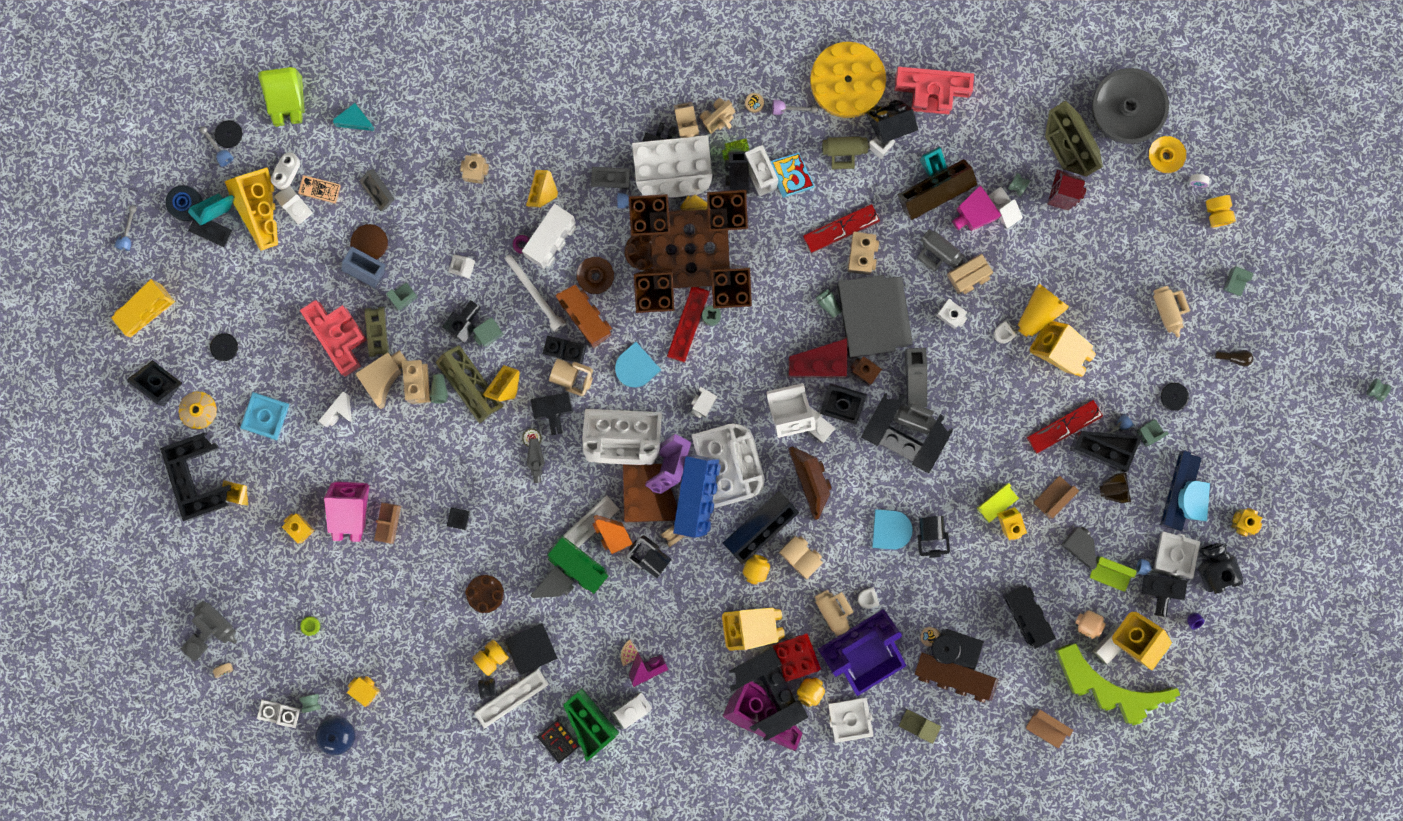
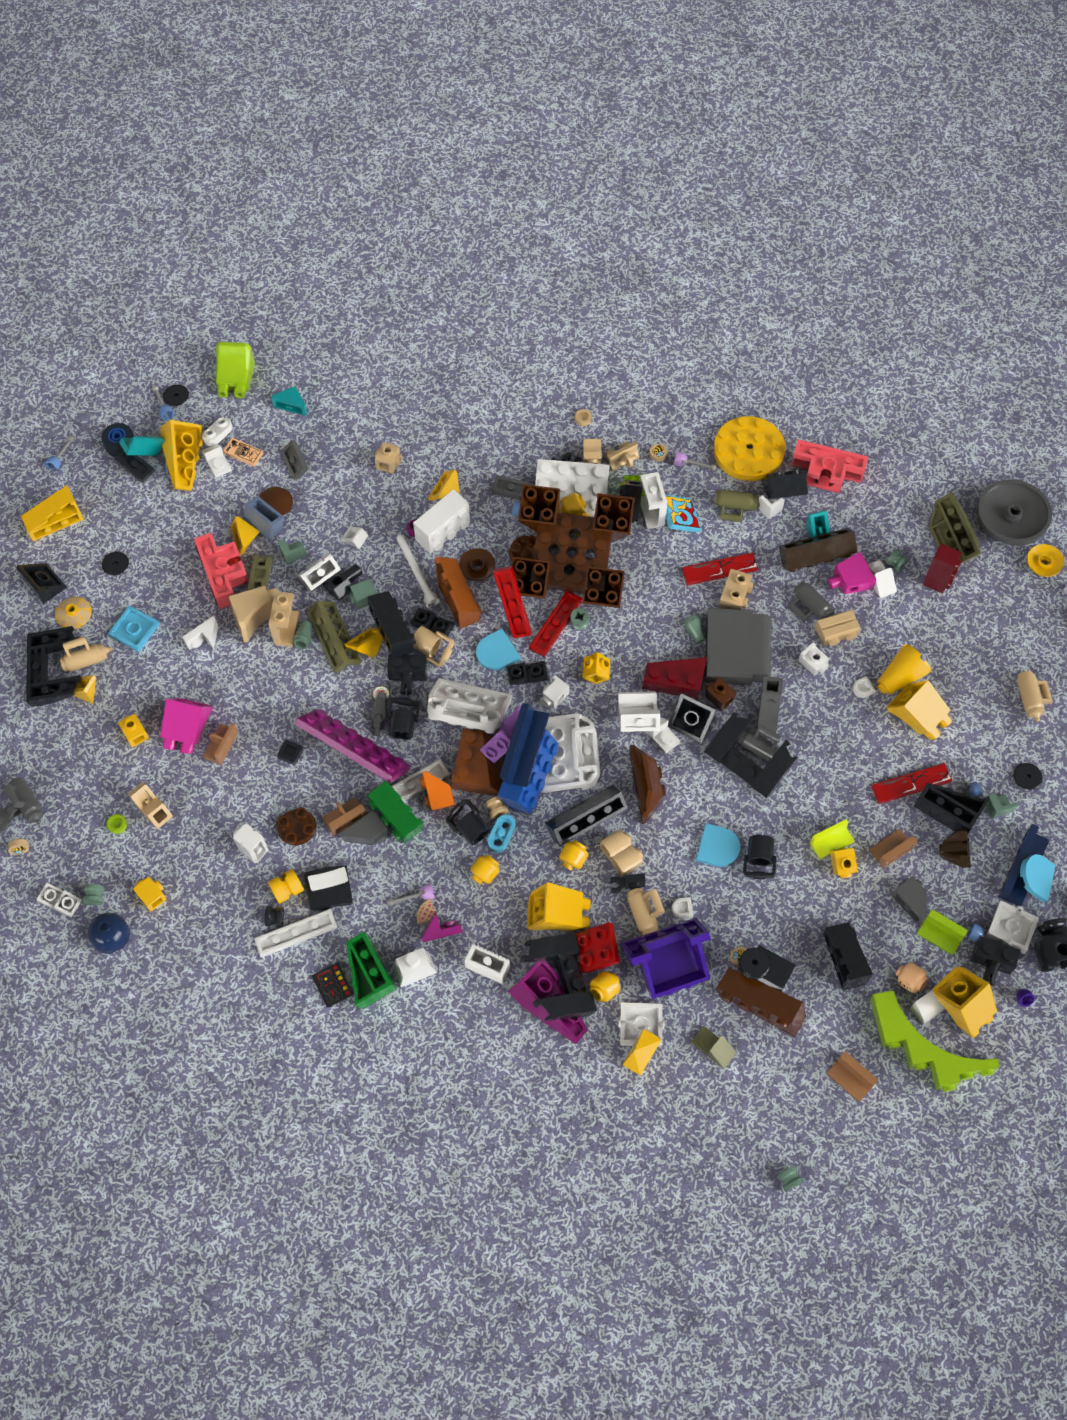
camera: 15 degrees right, 20 degrees down
none -> tan piece [60,636,113,672]
none -> tan brick [128,782,173,829]
none -> yellow slope [231,516,260,556]
none -> white brick [233,824,268,863]
none -> magenta plate [295,709,411,783]
none -> white brick [297,554,341,591]
none -> white sticker [308,867,348,891]
none -> medium nougat panel [322,798,367,836]
none -> black brick [368,591,416,658]
none -> hinge [386,883,435,907]
none -> black piece [387,697,420,740]
none -> white brick [464,944,510,984]
none -> yellow head [470,854,500,885]
none -> medium azure plate [488,815,516,853]
none -> red tile [493,566,532,639]
none -> dark blue panel [499,703,550,787]
none -> black slope [507,660,549,685]
none -> yellow head [560,492,587,515]
none -> tan tile [574,409,592,426]
none -> yellow brick [582,652,611,684]
none -> black plate [610,873,646,894]
none -> yellow slope [622,1028,662,1075]

